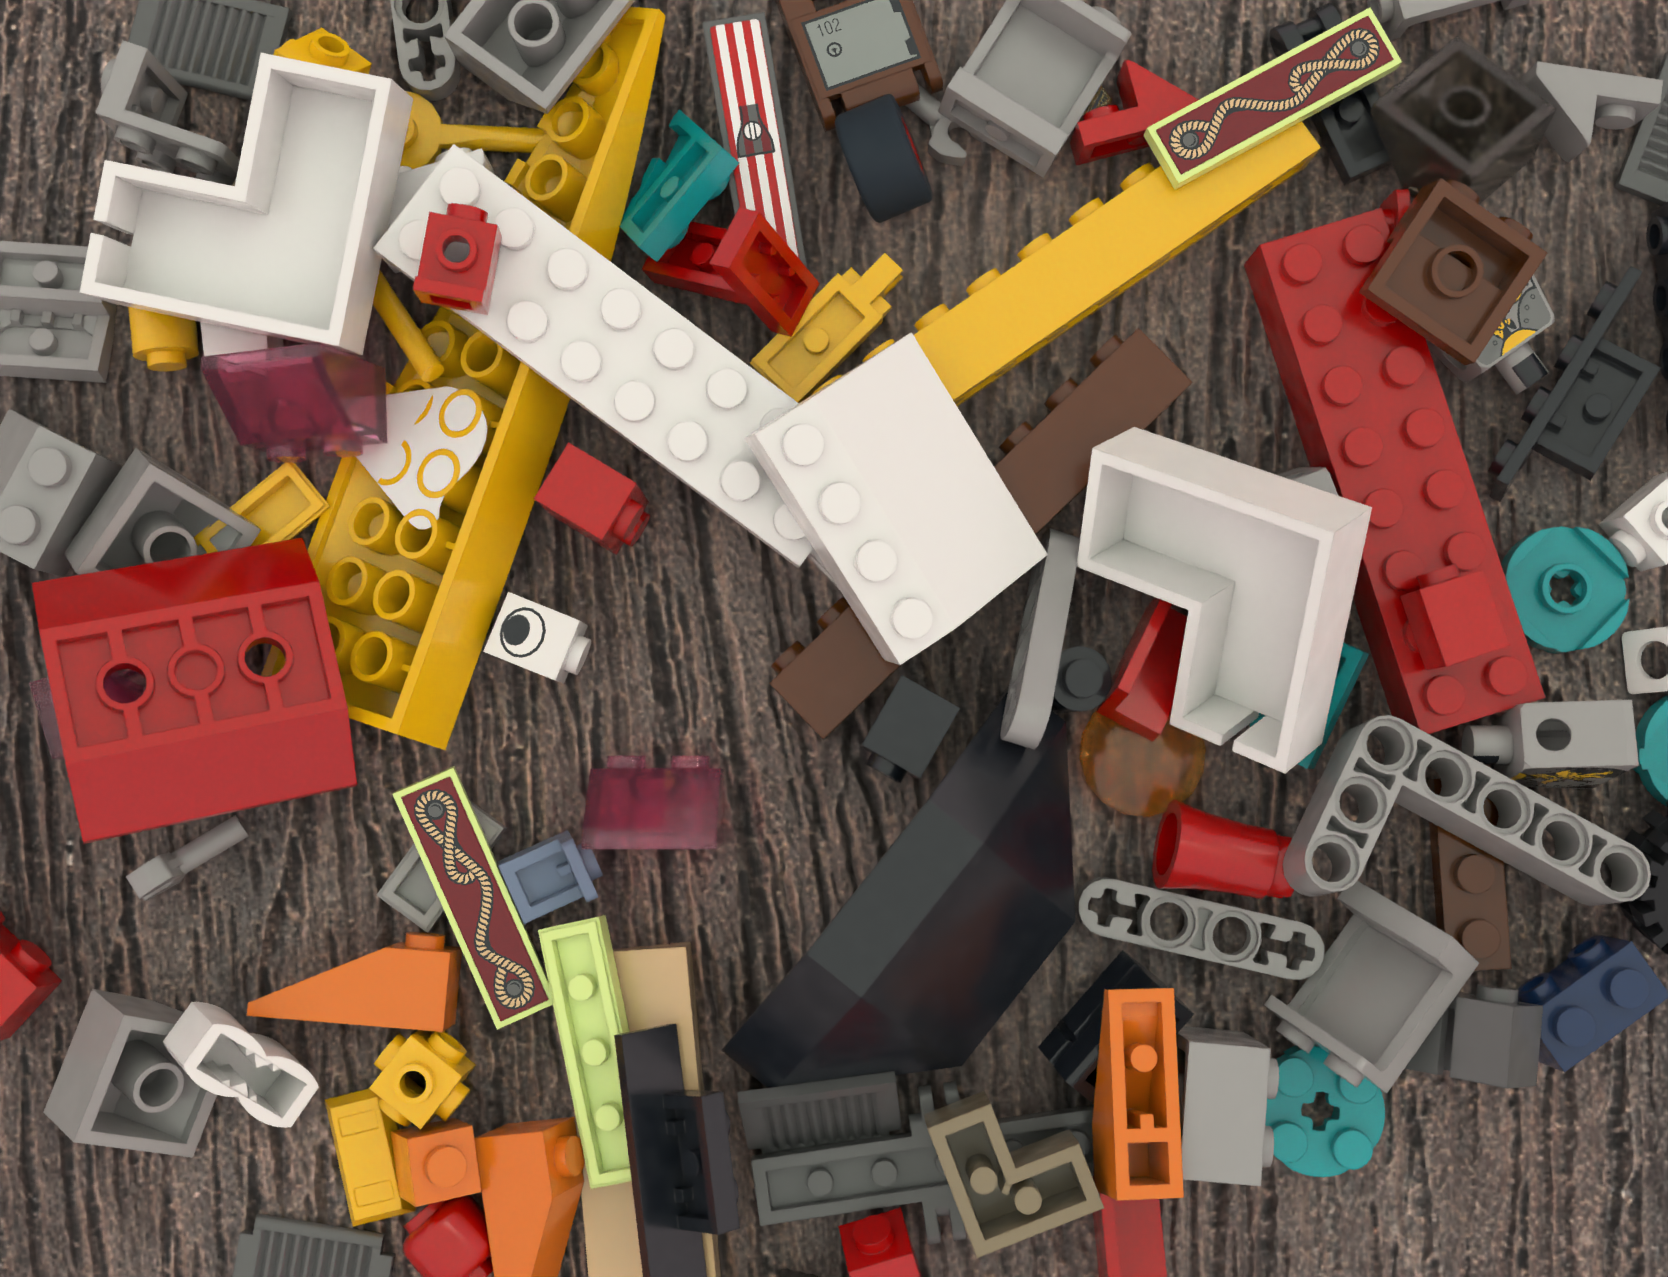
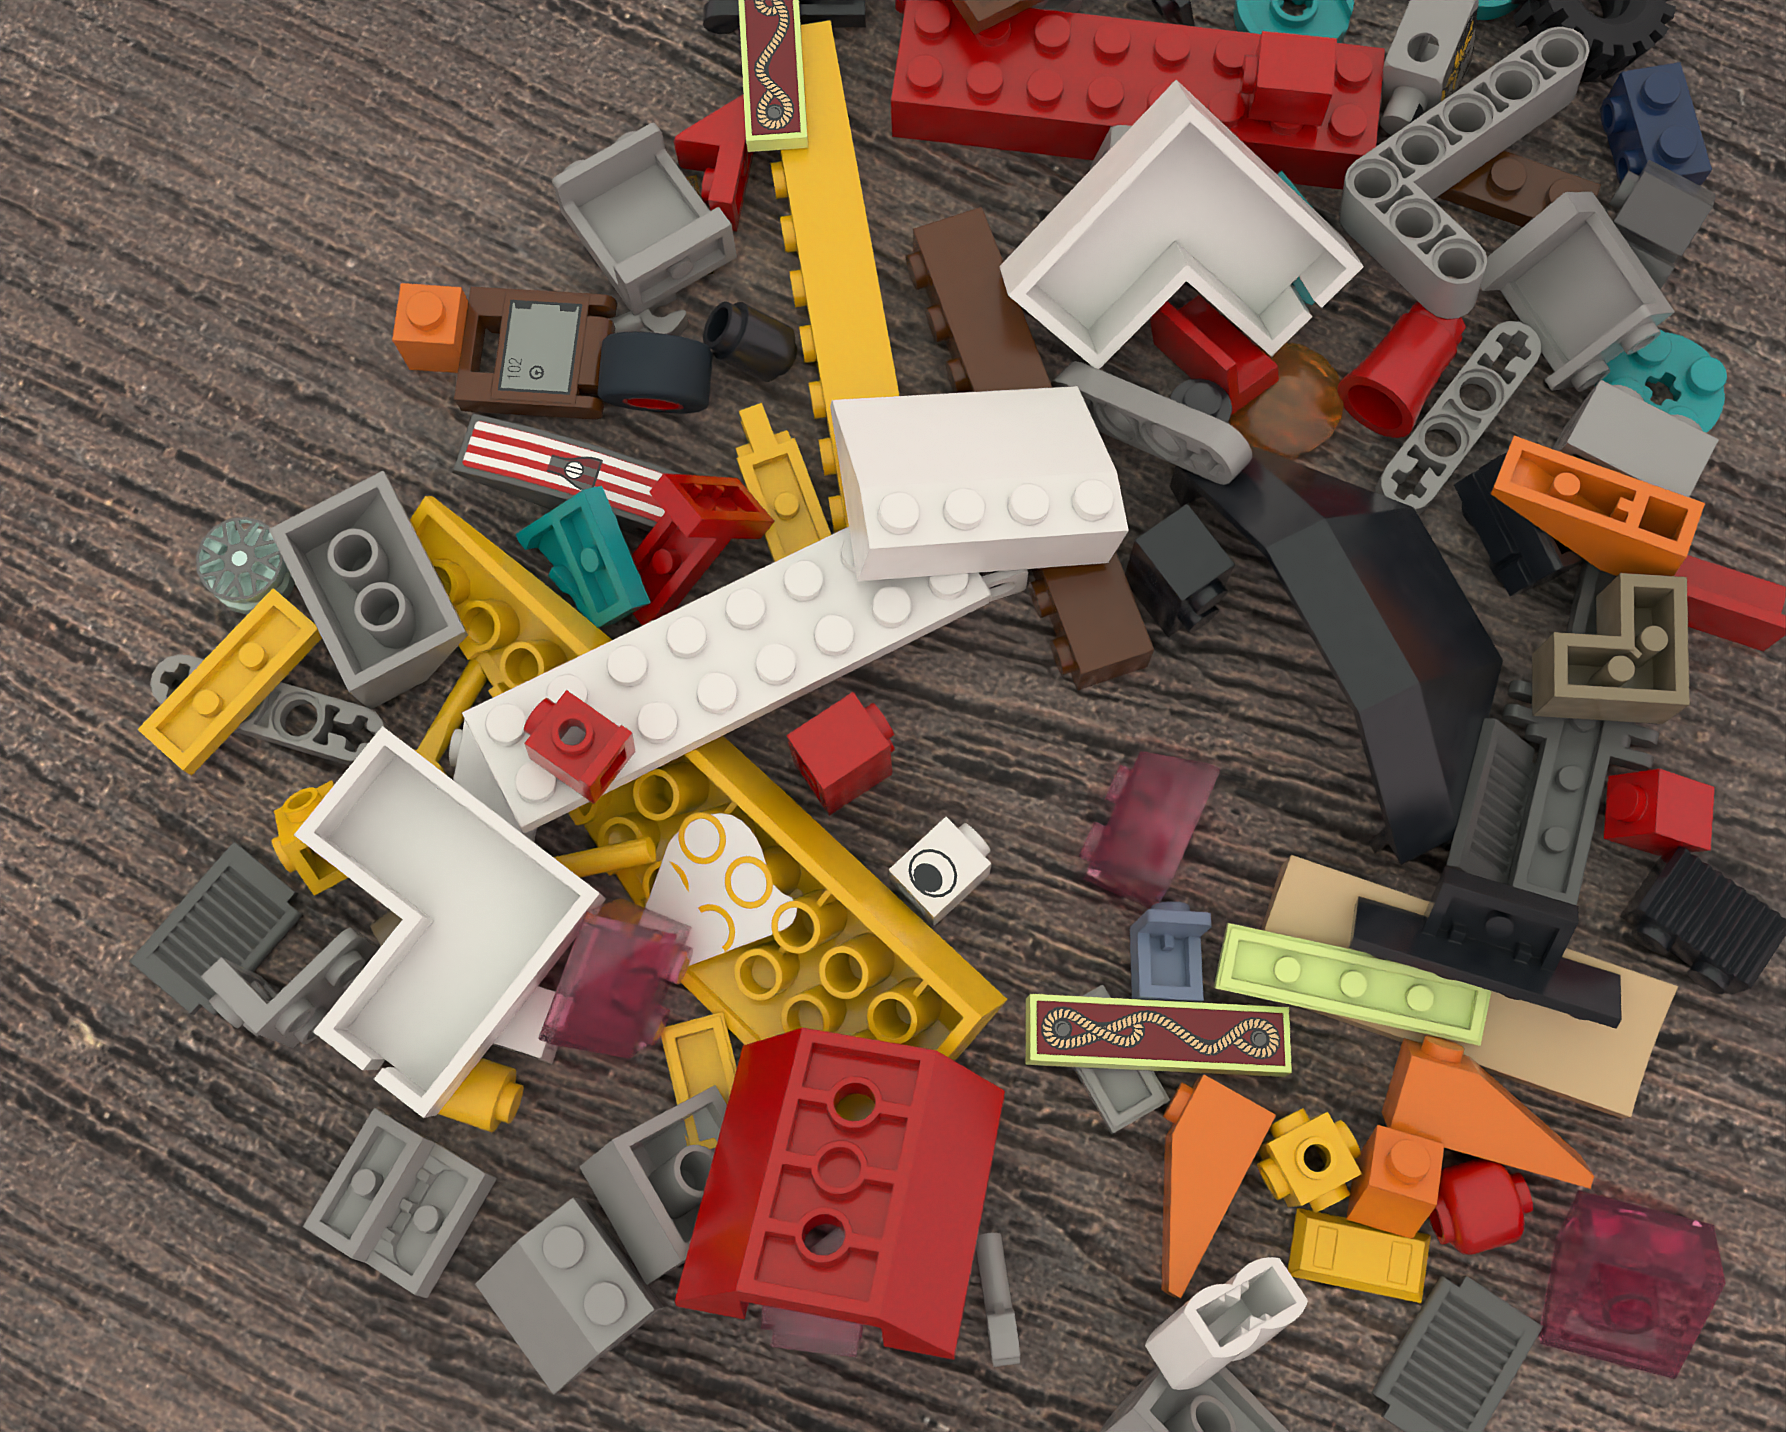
camera: 60 degrees left, 10 degrees down
none -> black brick [703,301,797,382]

